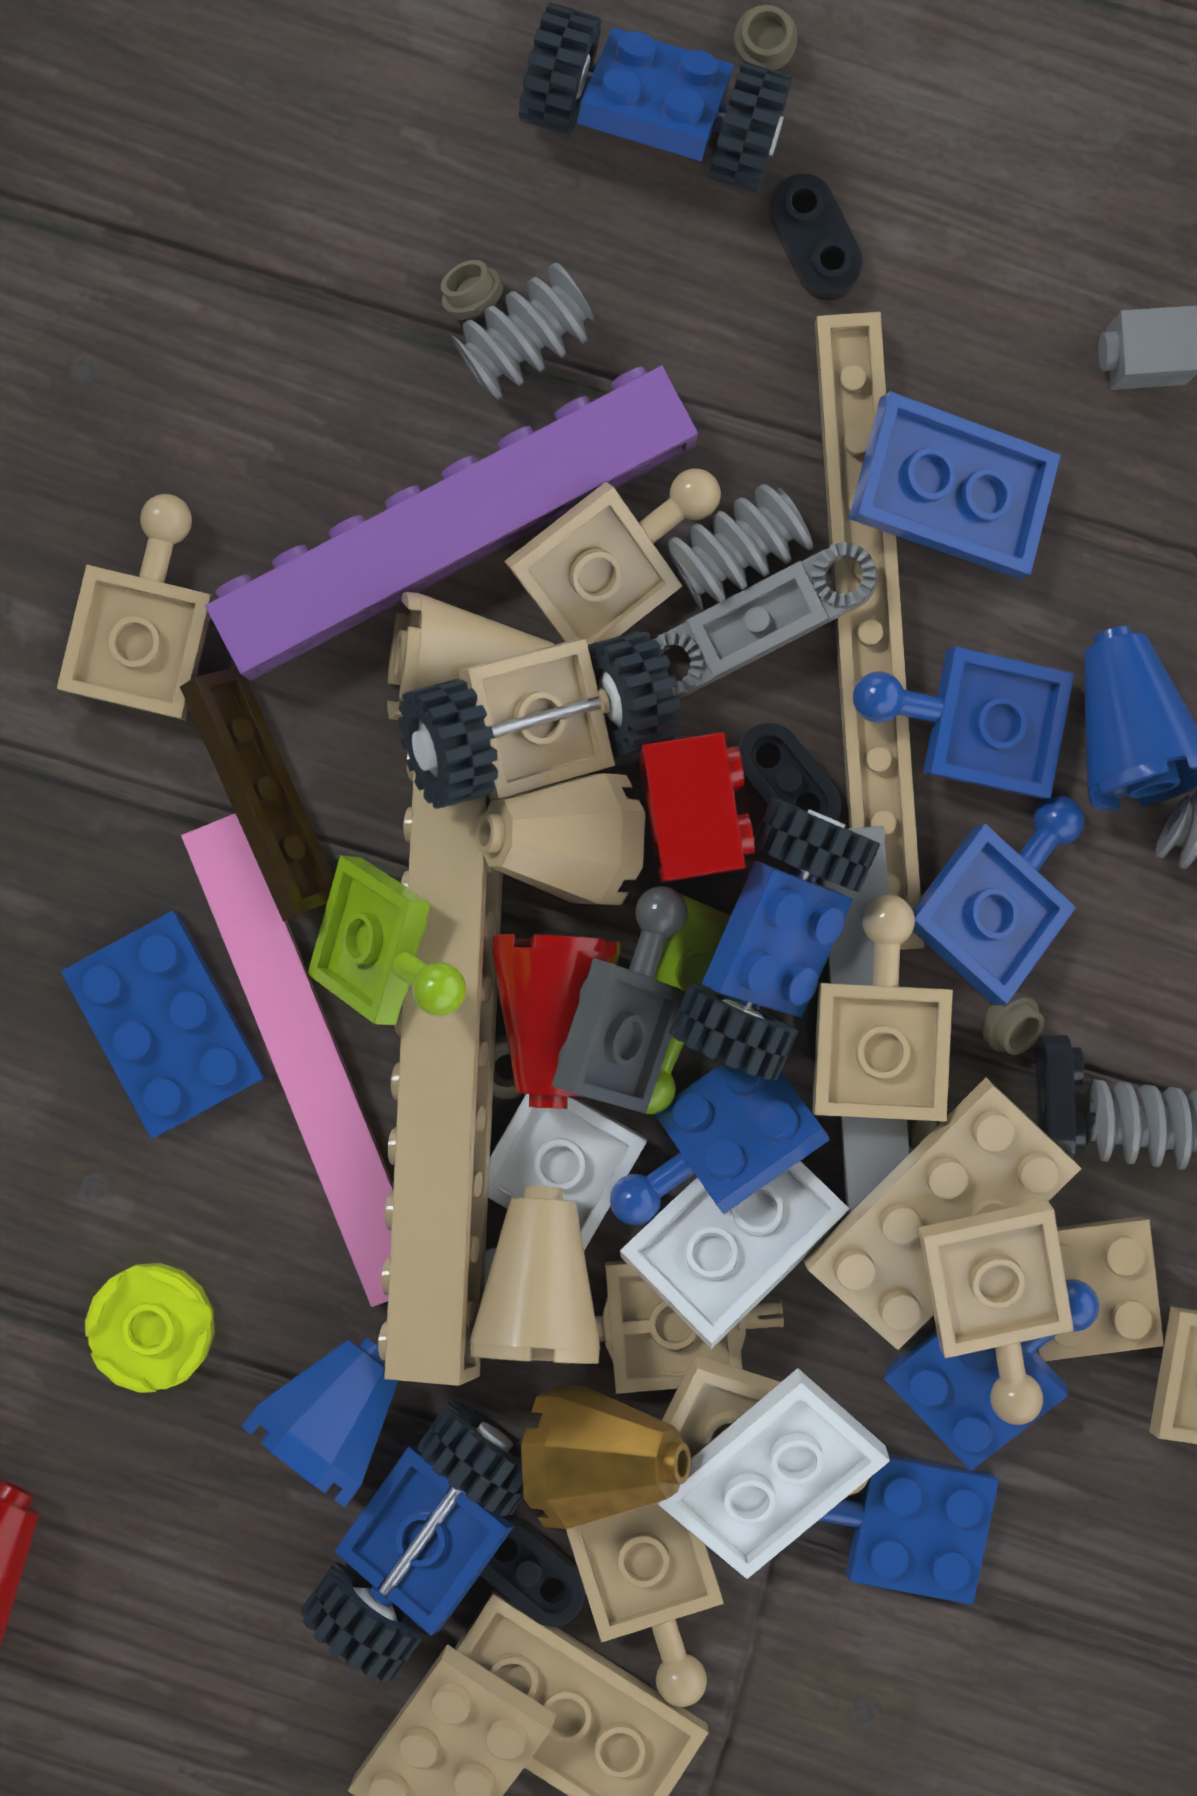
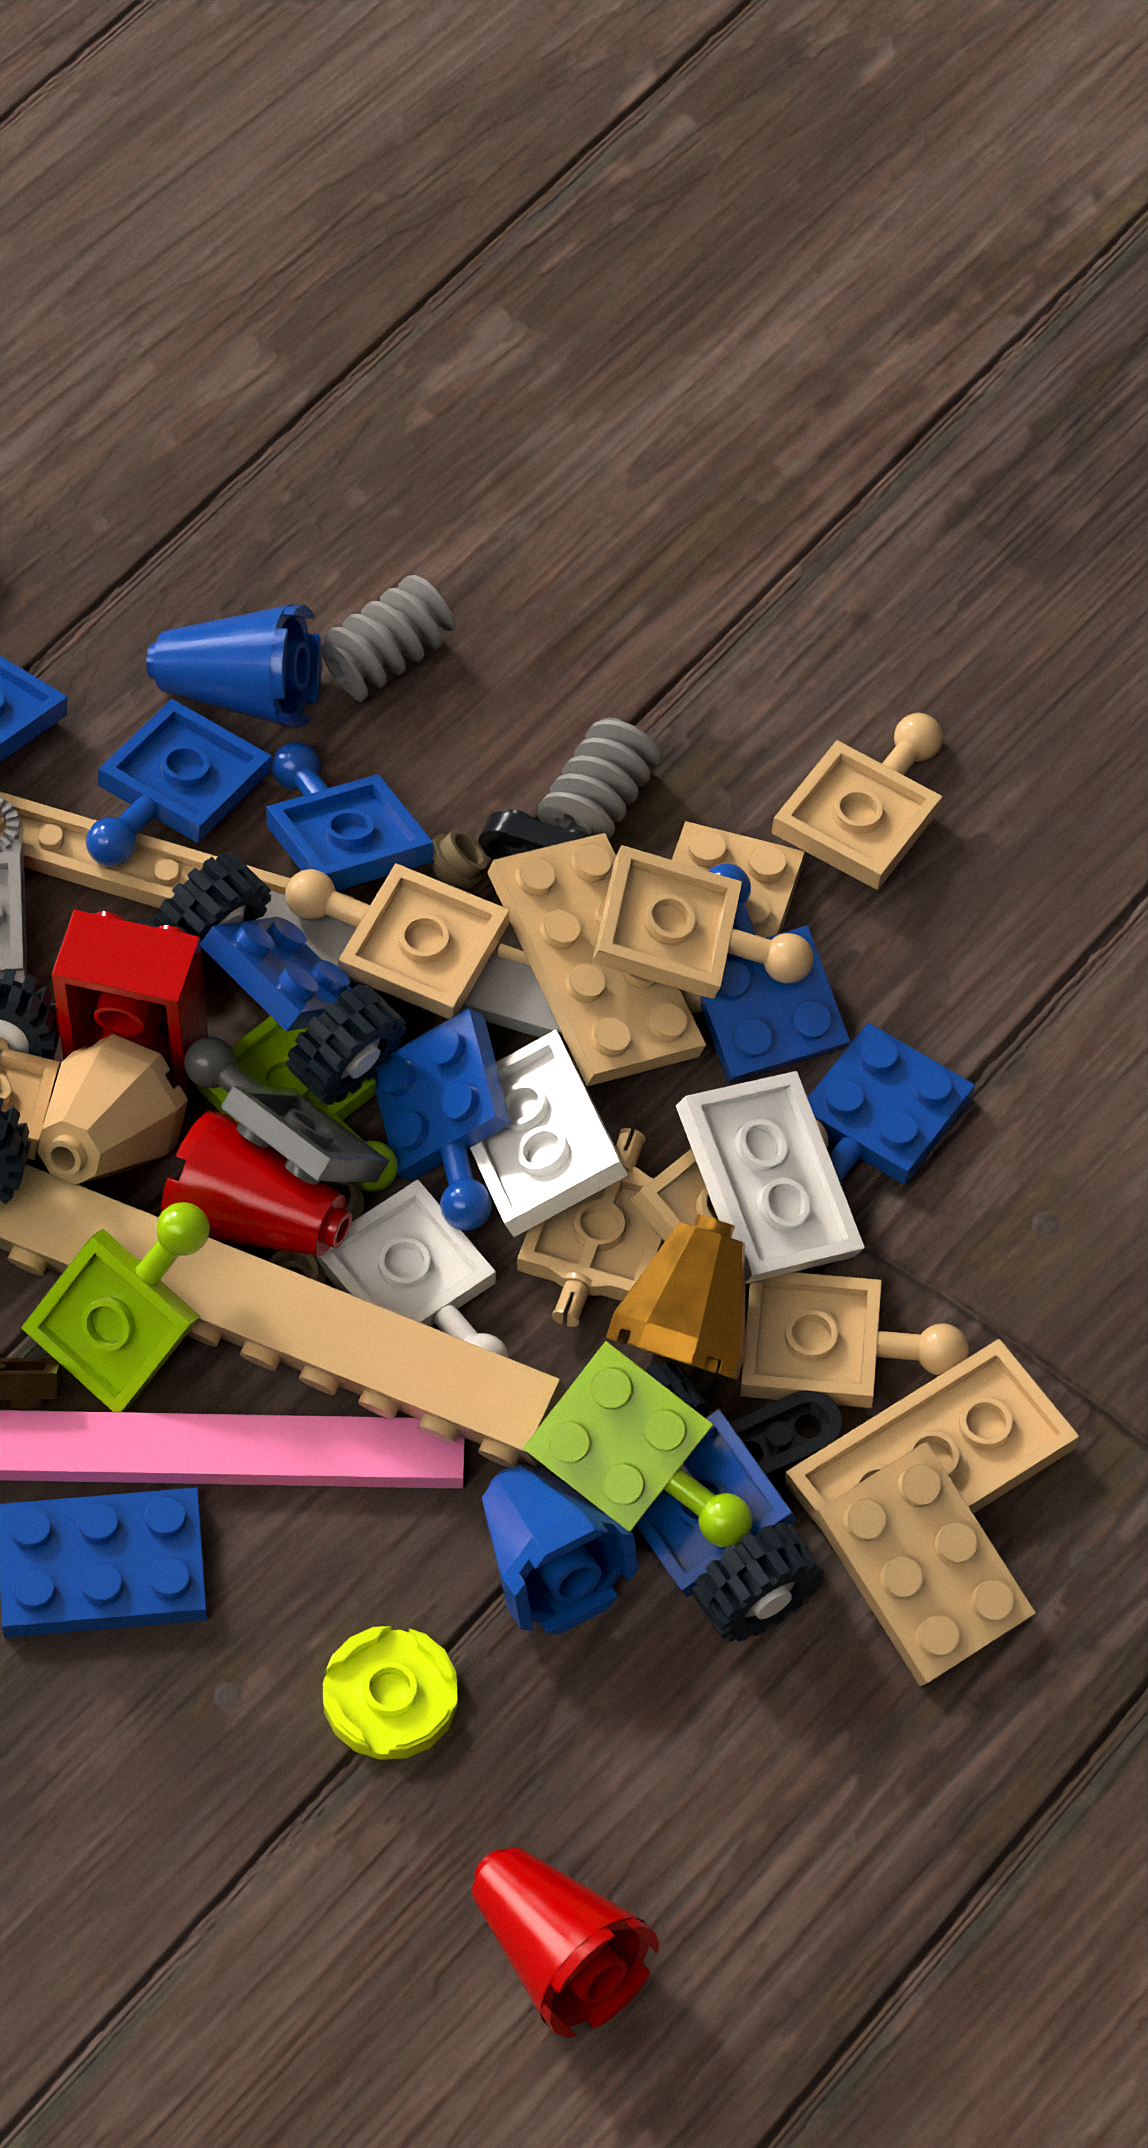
camera: 75 degrees left, 30 degrees down
tan cone [469,1186,600,1364] -> none
none -> lime plate [523,1341,753,1548]

